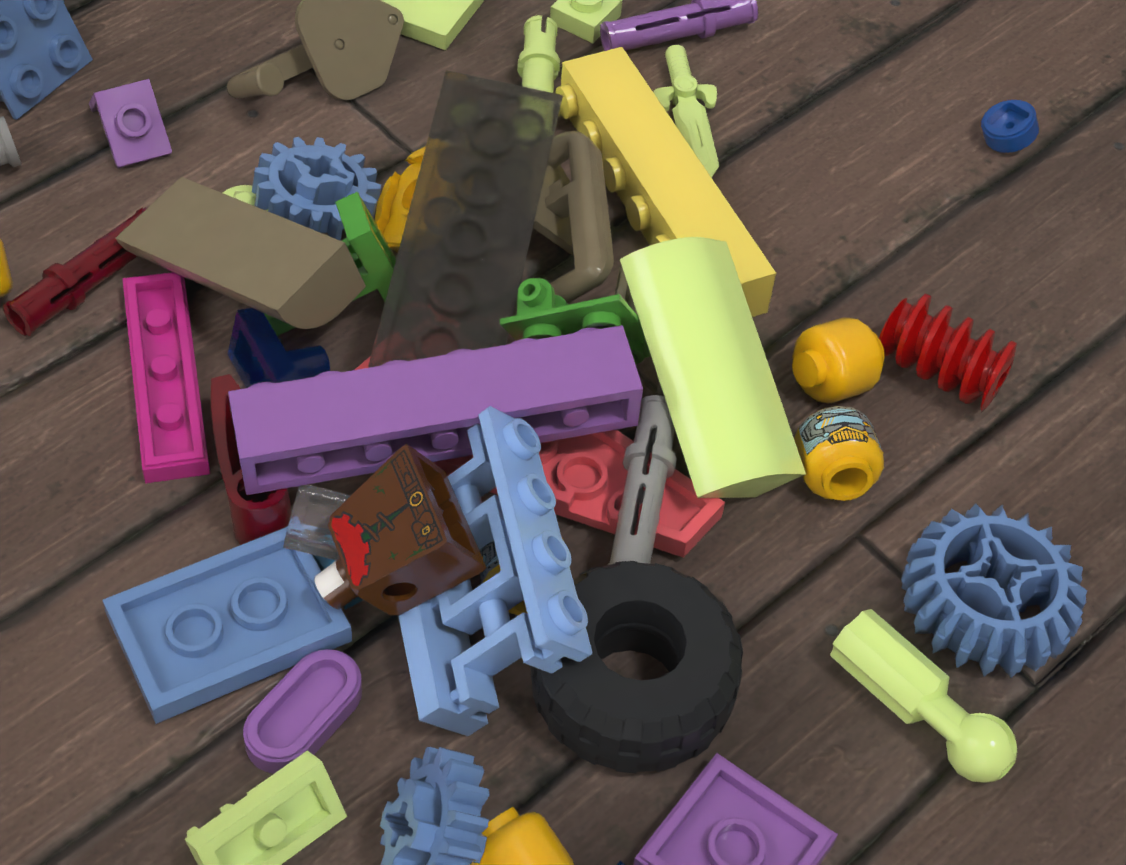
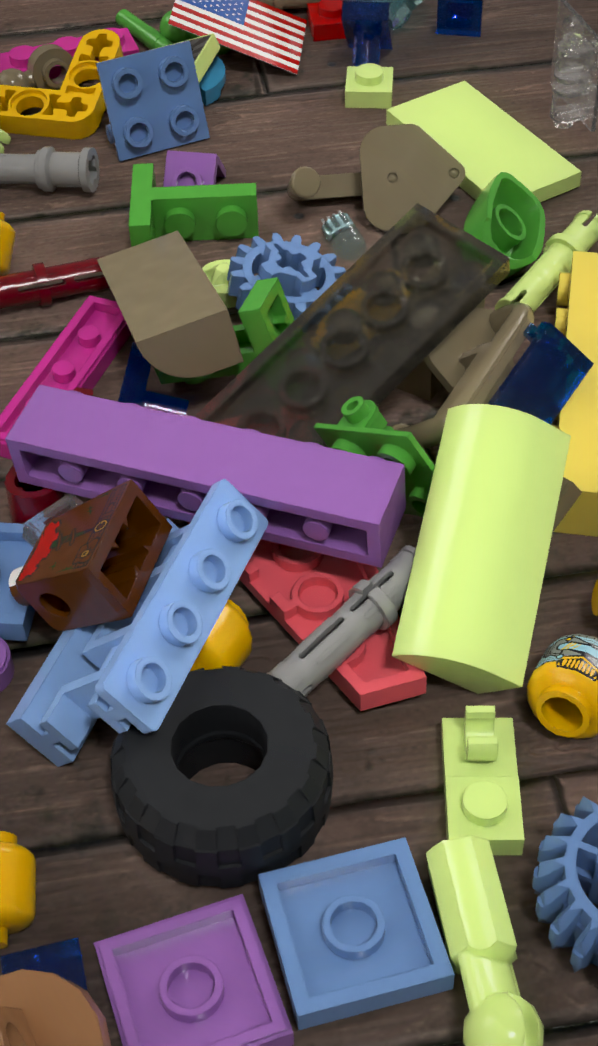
camera: 40 degrees right, 5 degrees down
none -> bright green bracket [129,163,259,247]
none -> medium blue plate [258,837,455,1031]
none -> clear light blue piece [321,210,366,260]
none -> yellowish green plate [441,705,525,855]
none -> bright green piece [461,172,545,281]
none -> clear blue hinge [488,322,594,425]

